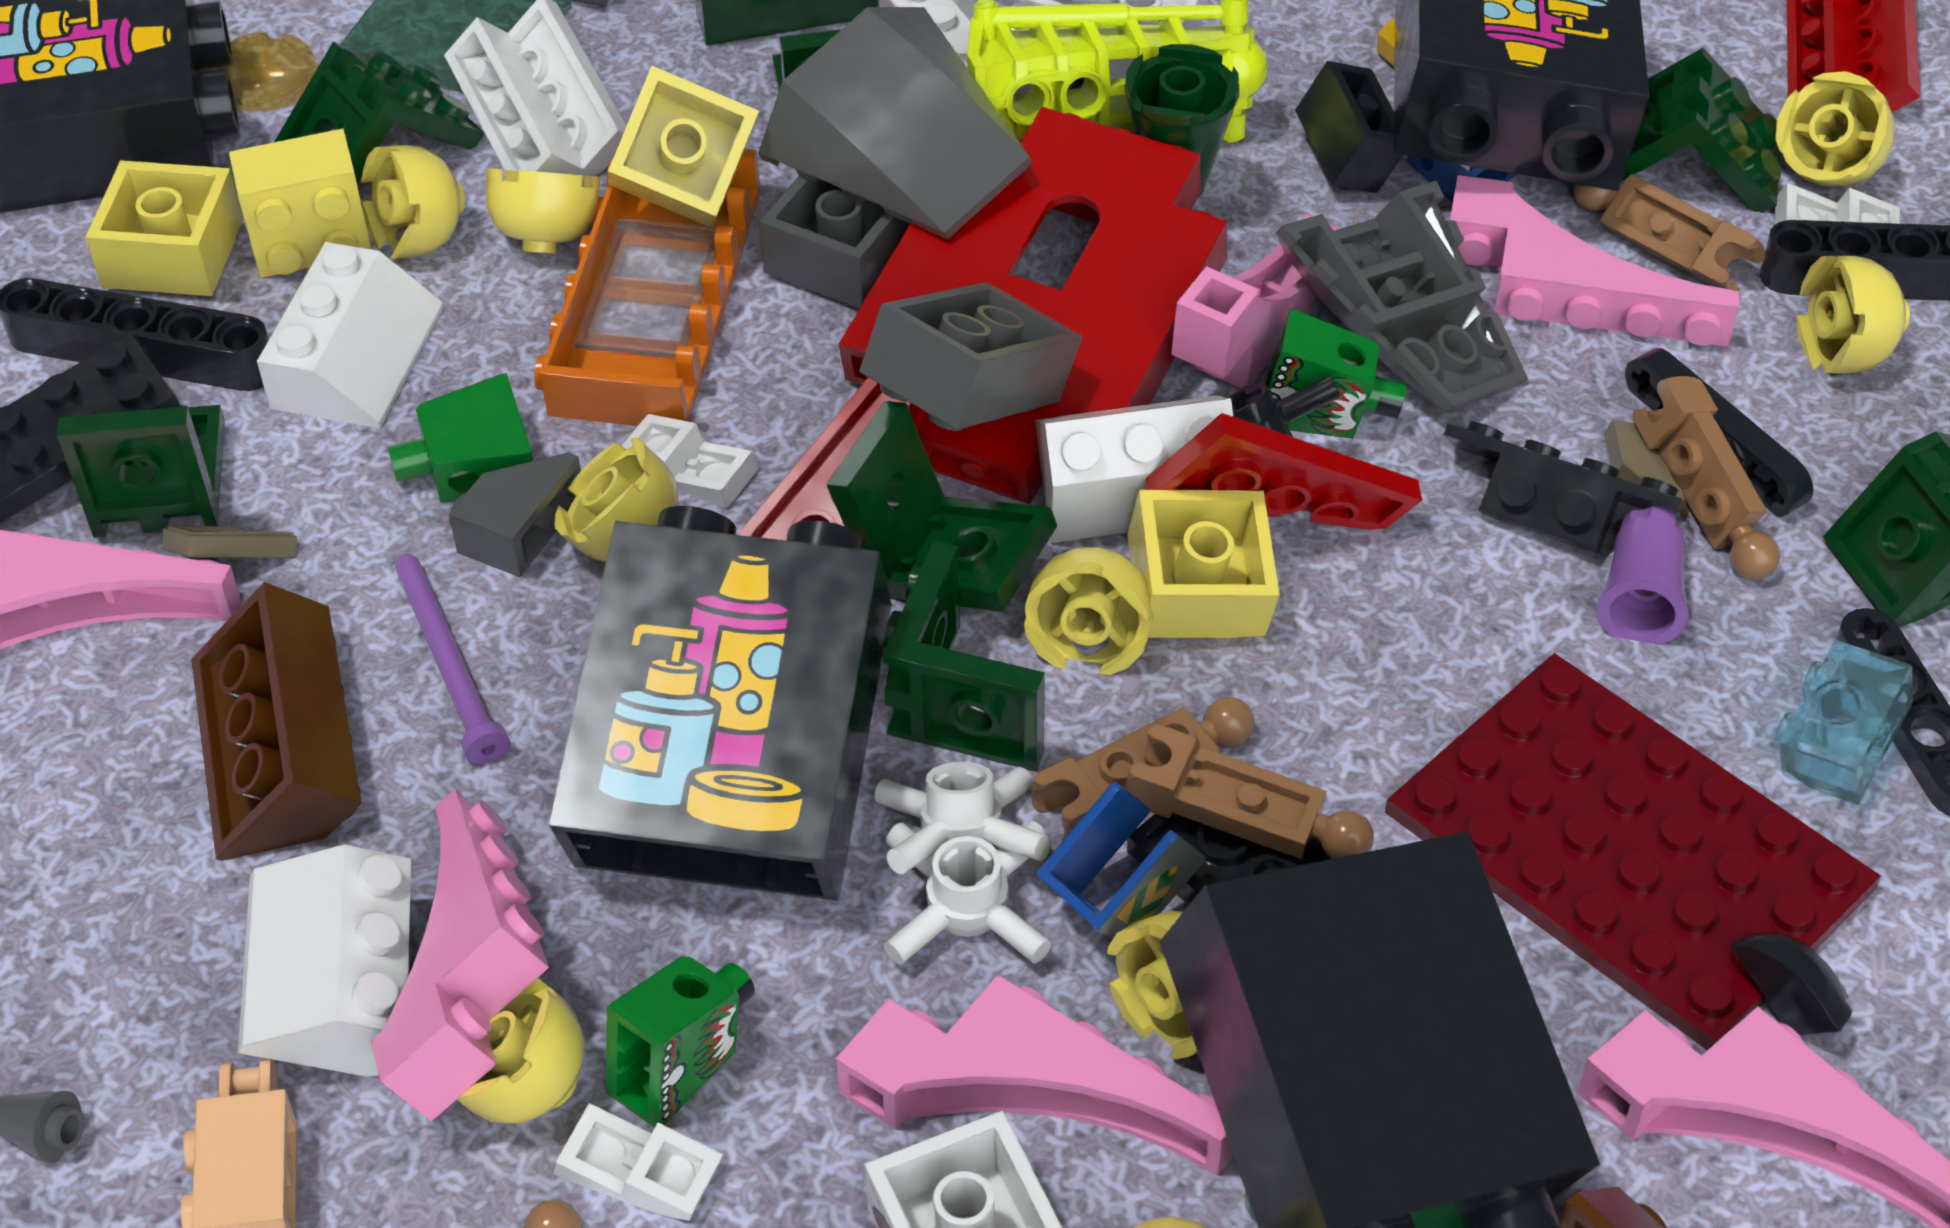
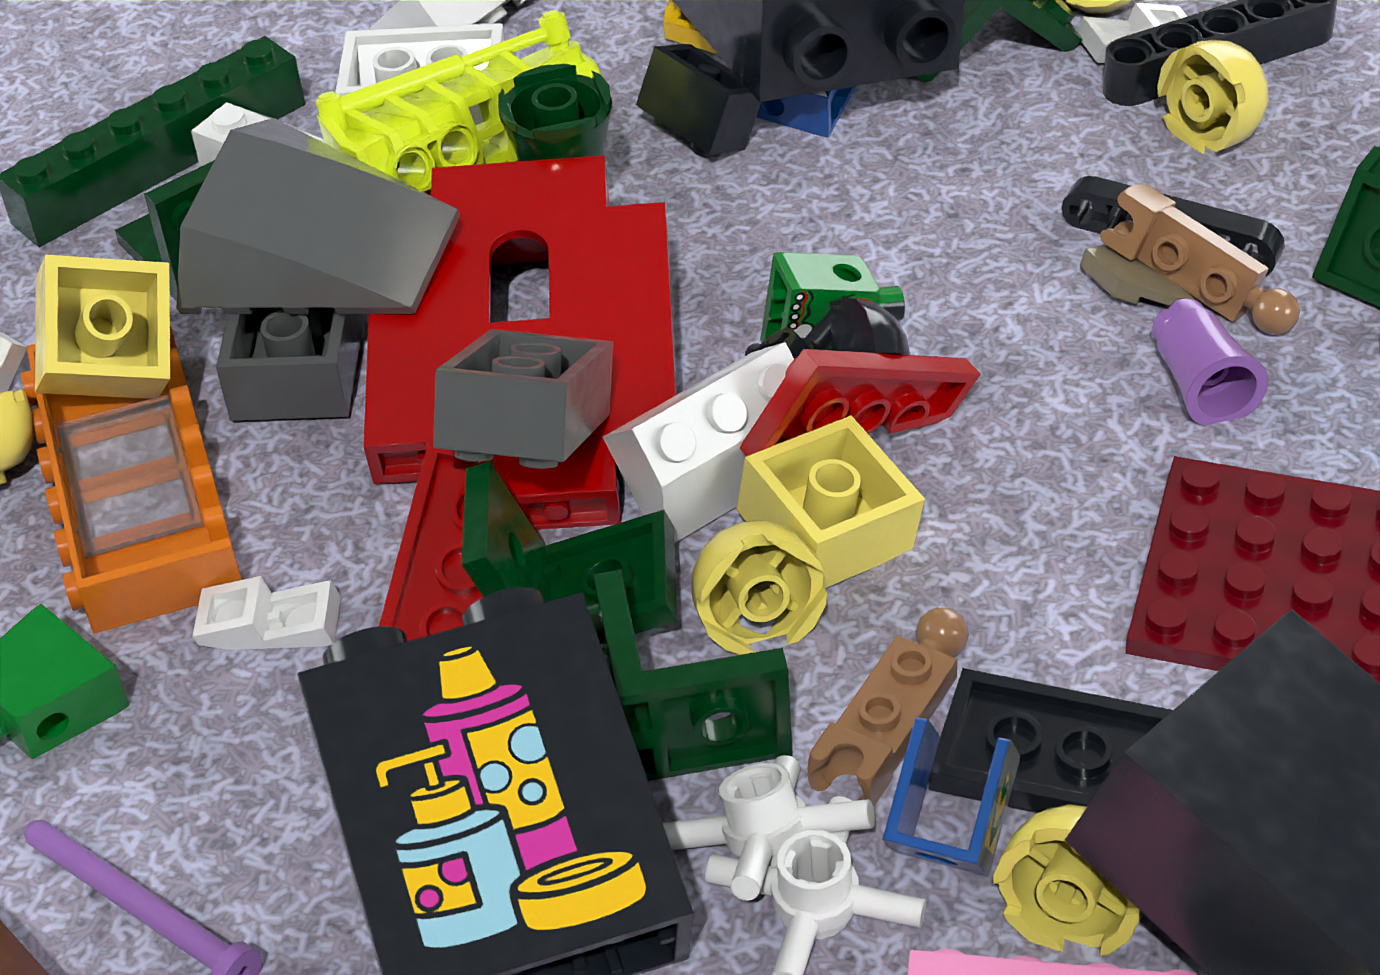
camera: 25 degrees left, 5 degrees down
dark grey slope [449,453,581,577] -> none
light yellow cylinder [555,438,678,562] -> none
medium nougat plate [1126,724,1374,859] -> none
bright pink arch [1171,214,1341,389] -> none
dark grey wedge [1276,180,1528,413] -> none
black bracket [1444,421,1689,554] -> none
bright pink arch [1450,175,1740,347] -> none
medium nougat plate [1573,174,1765,291] -> none
none -> black brick [830,297,911,355]

